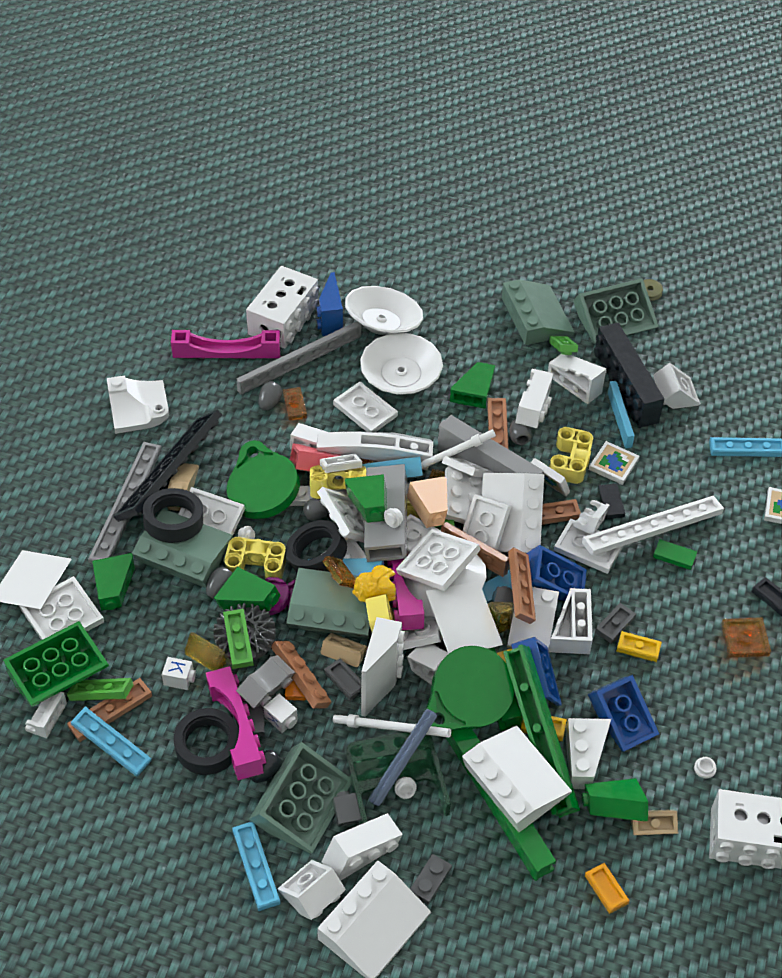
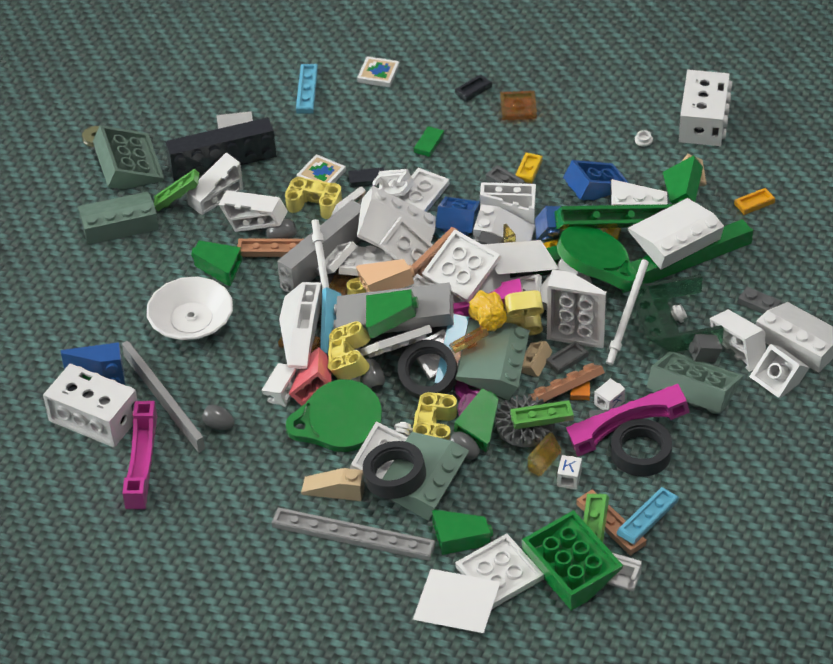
camera: 85 degrees left, 5 degrees down
white slope [107,376,169,434] -> none
black plate [113,409,222,522] -> none
medium azure tile [232,822,280,911] -> none
light grey brick [236,655,295,708] -> none
clear orange plate [282,387,307,421] -> none
white tile [320,454,362,473] -> none
white plate [333,382,398,433] -> none
white dish [345,286,423,335] -> none
sand blue axle [369,709,437,806] -> none
white plate [384,508,403,528] -> none
nougat plate [508,547,536,624] -> none
white plate [582,496,724,556] -> none
medium azure tile [608,381,634,449] -> none

